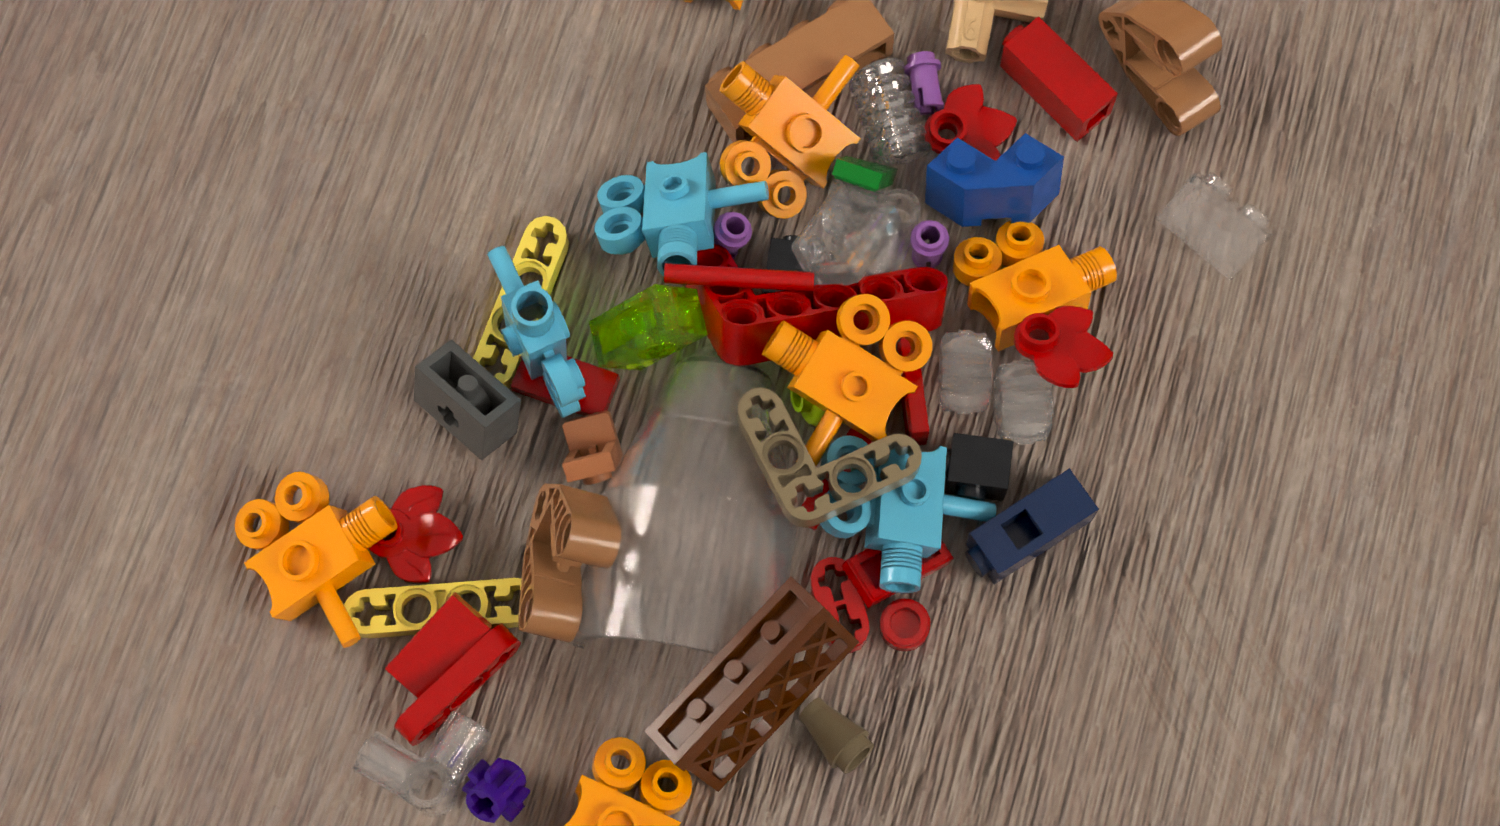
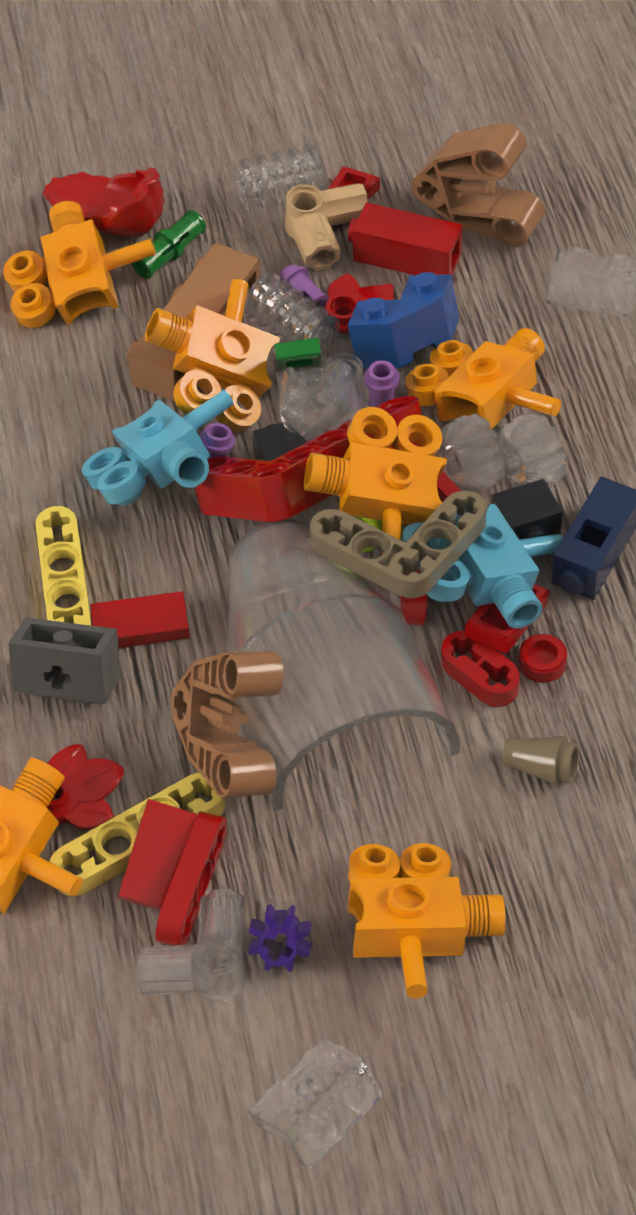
camera: 30 degrees left, 20 degrees down
medium azure piece [487,246,586,418] -> none
nougat bracket [562,410,623,485] -> none
clear neon green brick [588,284,708,370] -> none
reddish brown fence [644,576,859,792] -> none
red bar [664,263,814,292] -> none
red plate [1014,306,1113,388] -> none

